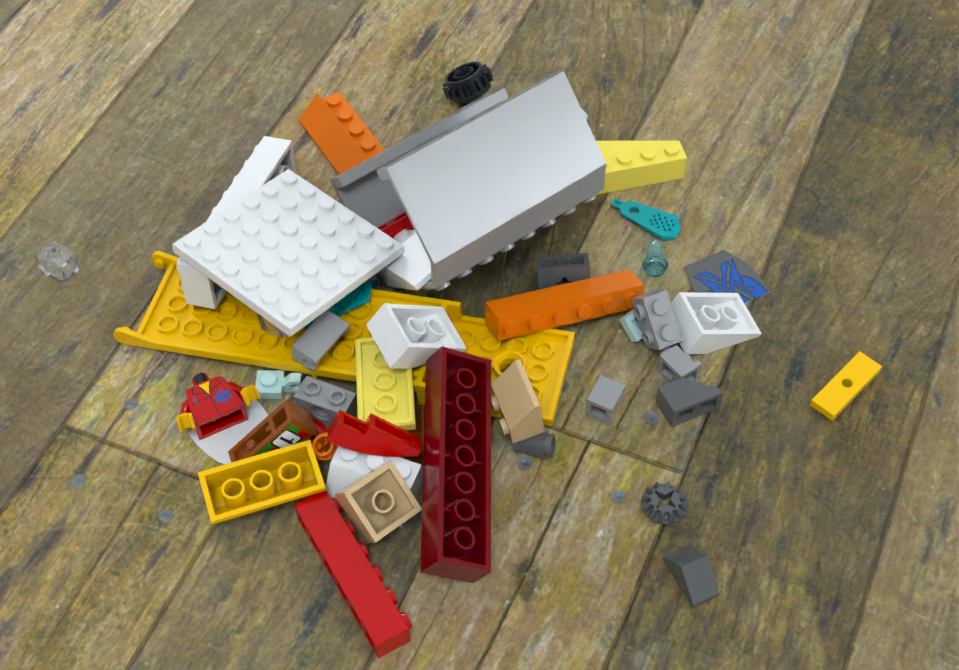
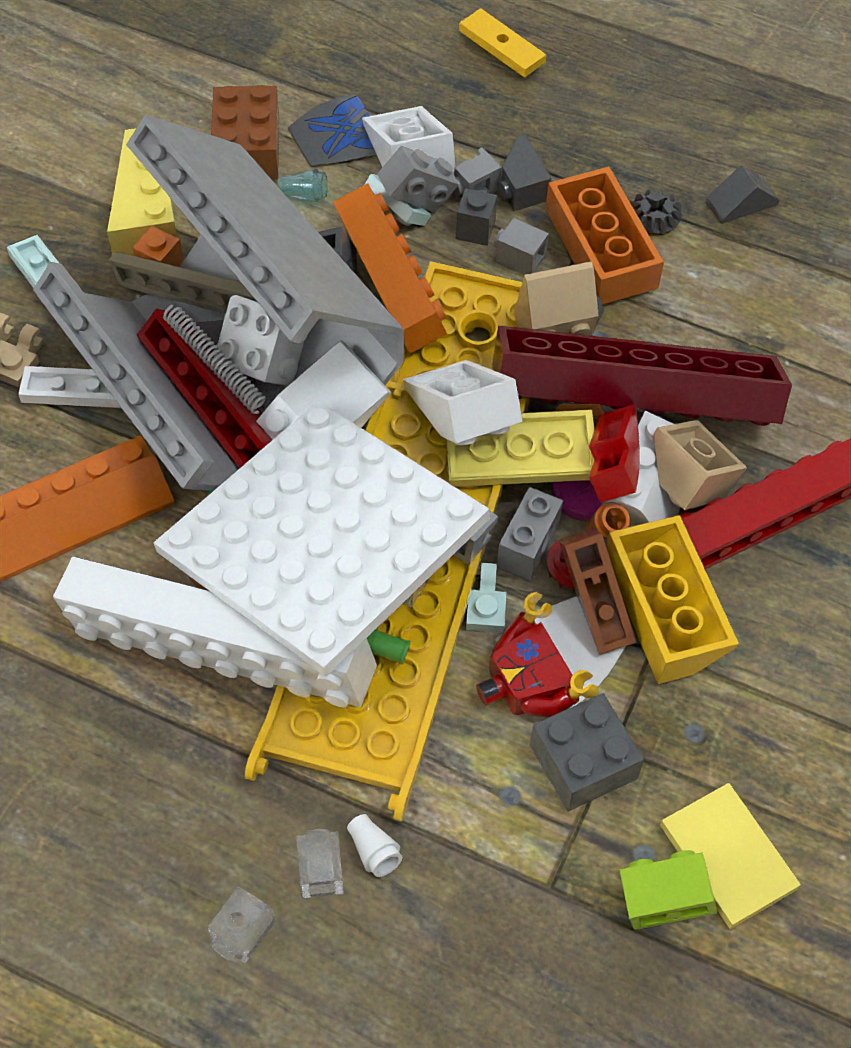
camera: 90 degrees left, 5 degrees up
none -> dark orange brick [211,85,279,180]
none -> clear brick [296,829,344,898]
none -> white cone [347,814,402,877]
none -> bright green pin [367,627,411,665]
none -> dark grey brick [456,188,497,246]
none -> dark grey brick [530,693,644,812]
none -> orange brick [545,166,664,305]
none -> lime brick [619,850,717,930]
none -> light yellow tile [660,783,801,929]

